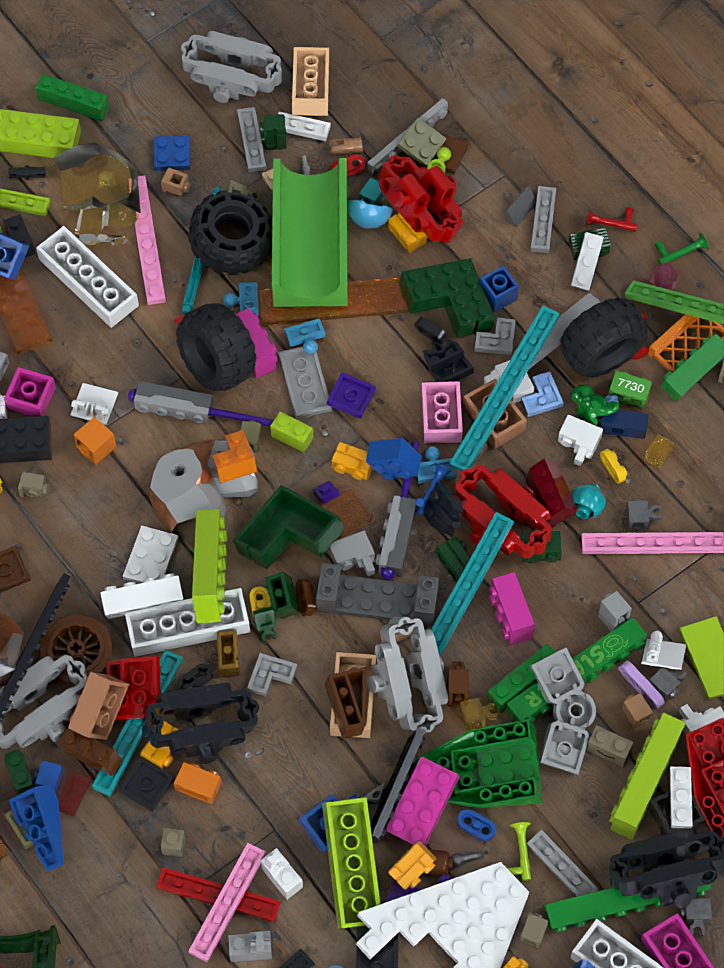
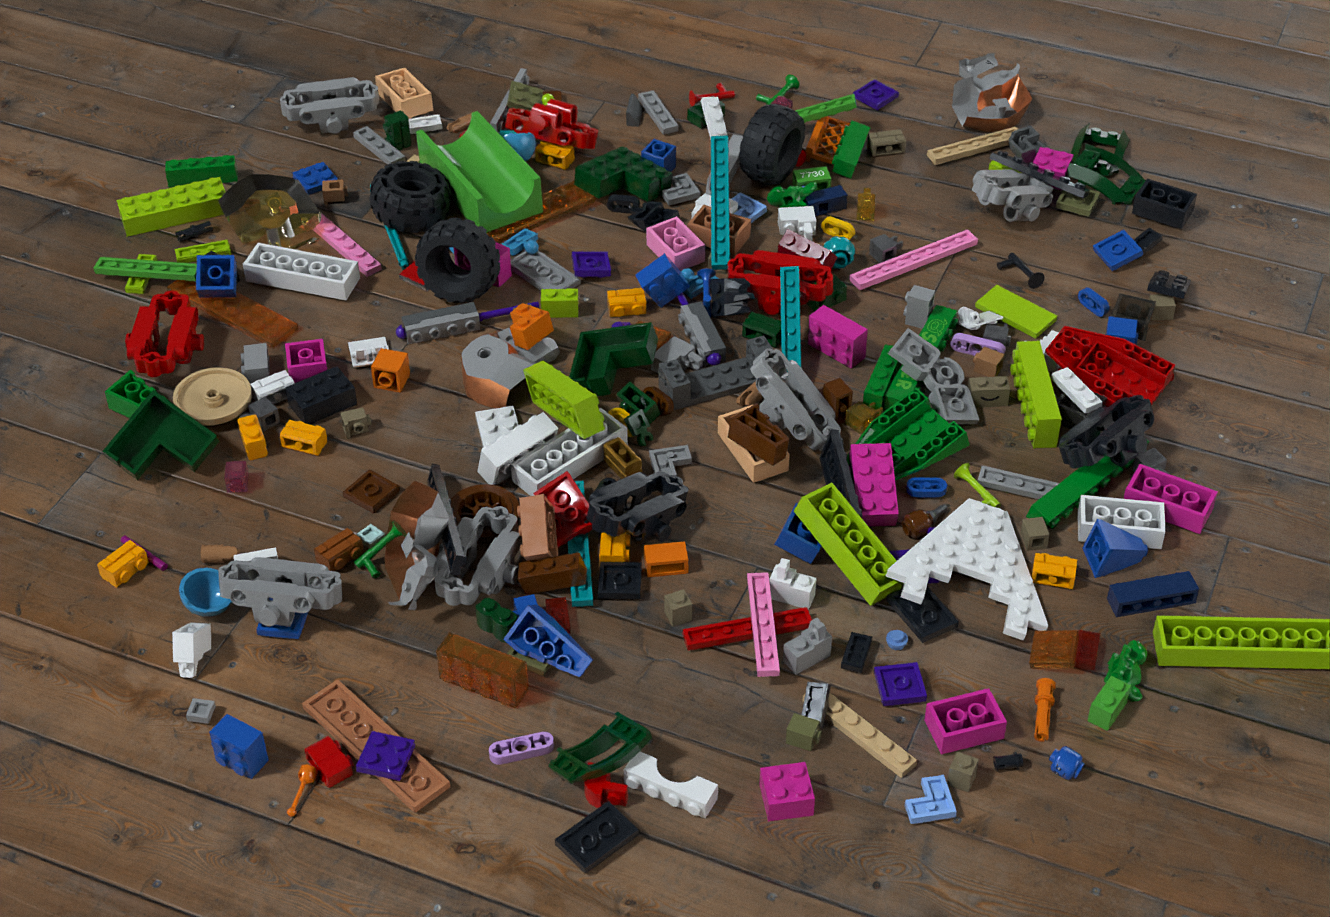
camera: 30 degrees left, 20 degrees down
light orange brick [388,841,437,890] -> none

